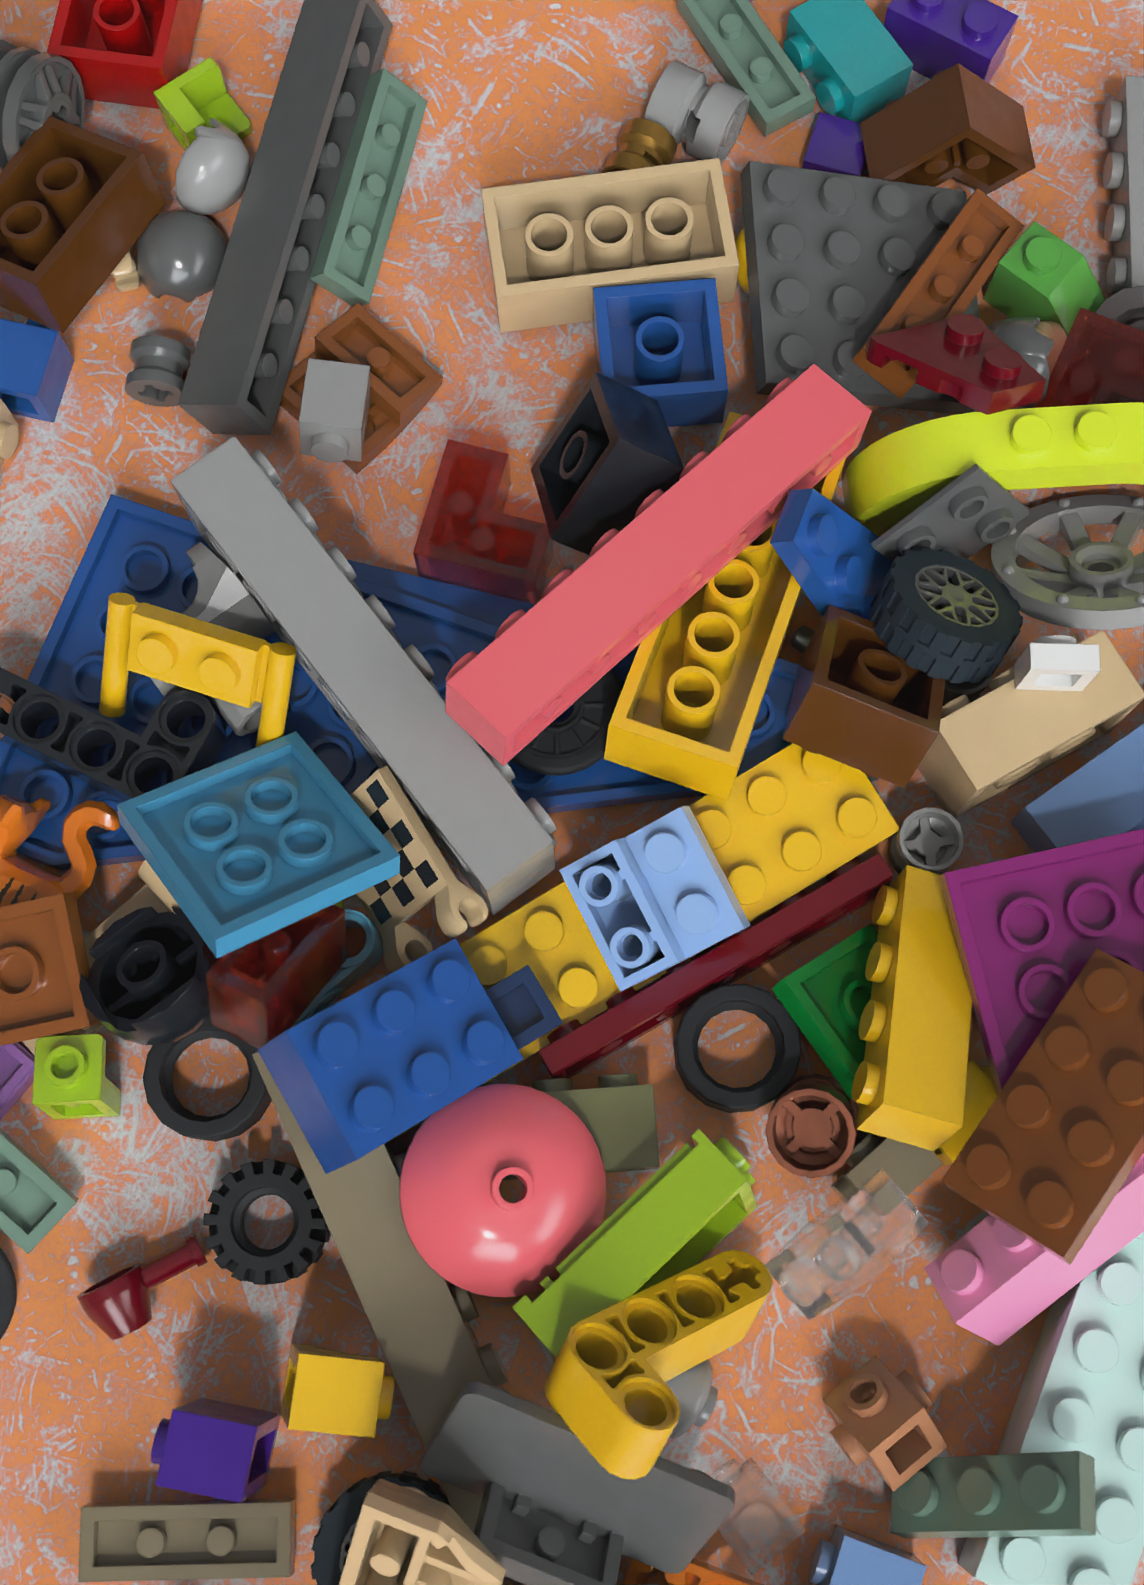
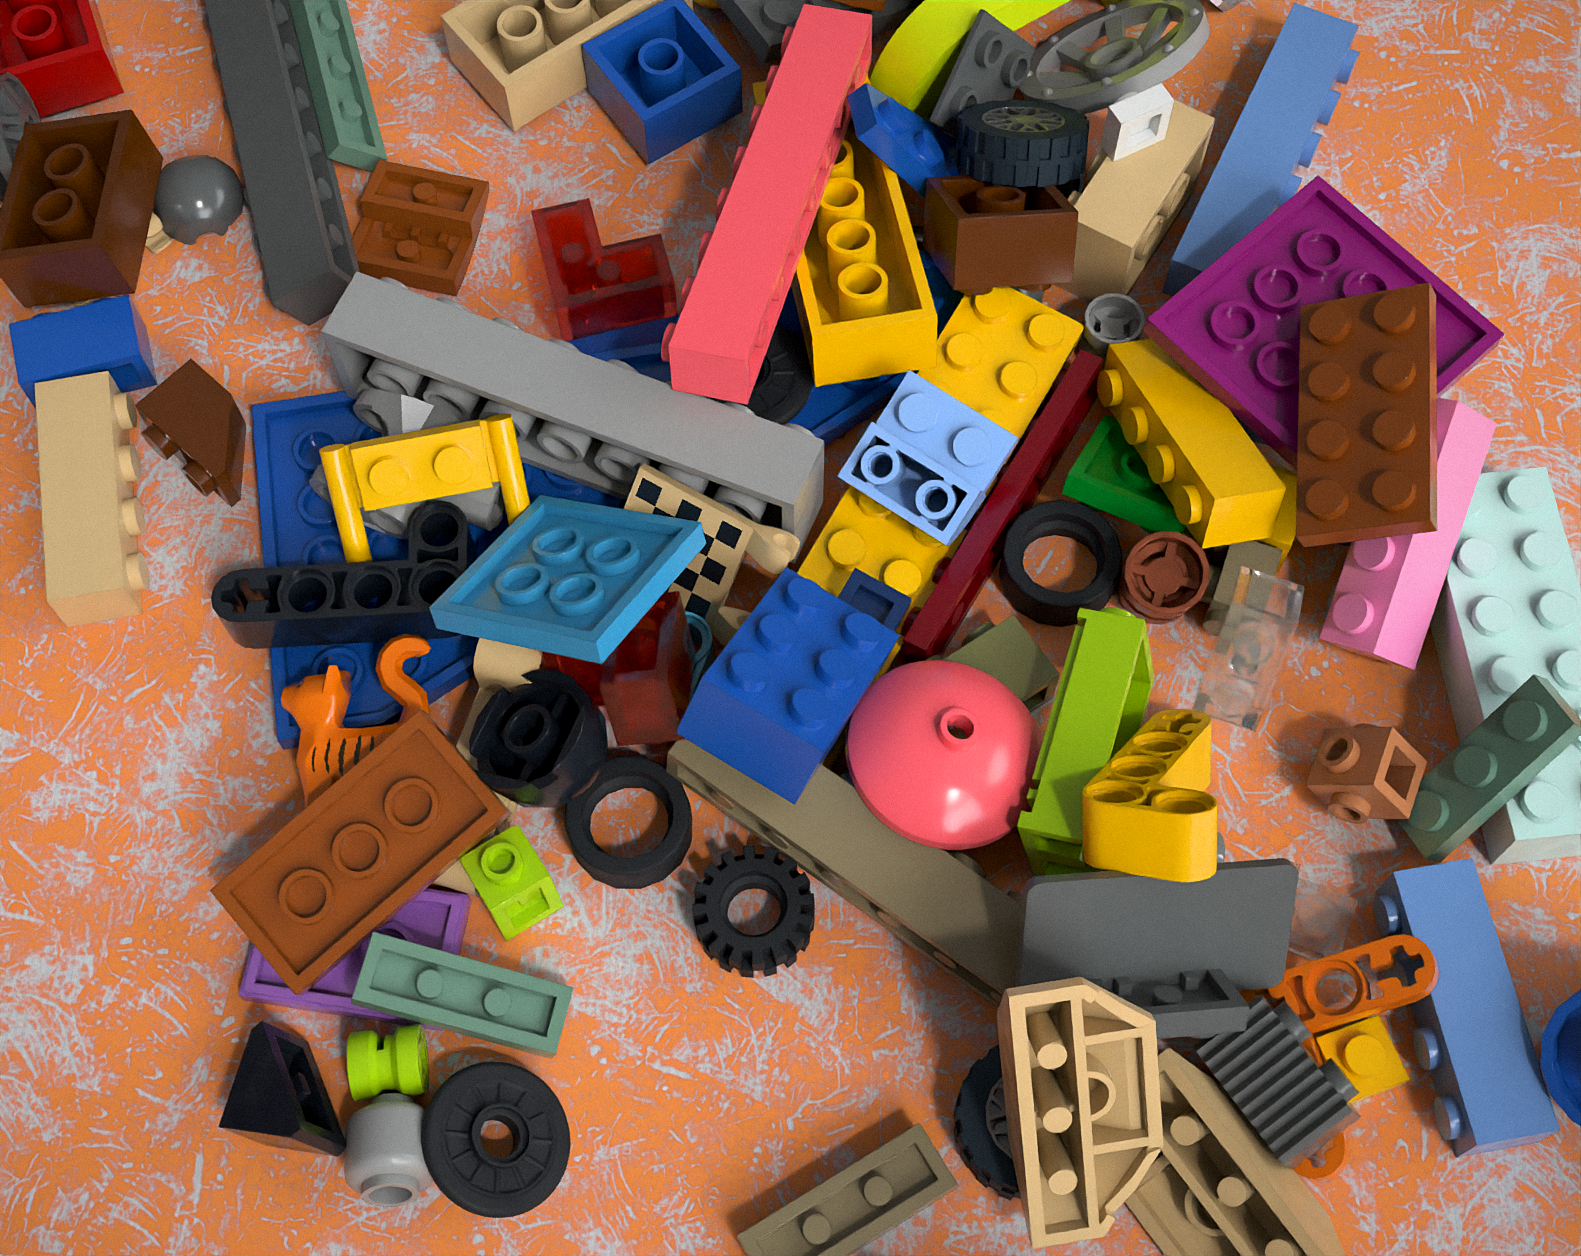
camera: 30 degrees left, 10 degrees down
dark red bar [77,1232,208,1340] -> none
dark grey wheel [125,335,191,407] -> none
dark purple brick [151,1398,281,1503] -> none
lime panel [153,58,252,151] -> none
light grey hair [175,118,250,215] -> none
yellow arch [280,1343,394,1438] -> none
light grey brick [299,358,370,463] -> none
black brick [531,371,684,555] -> none
none -> reddish brown slope [135,359,246,507]

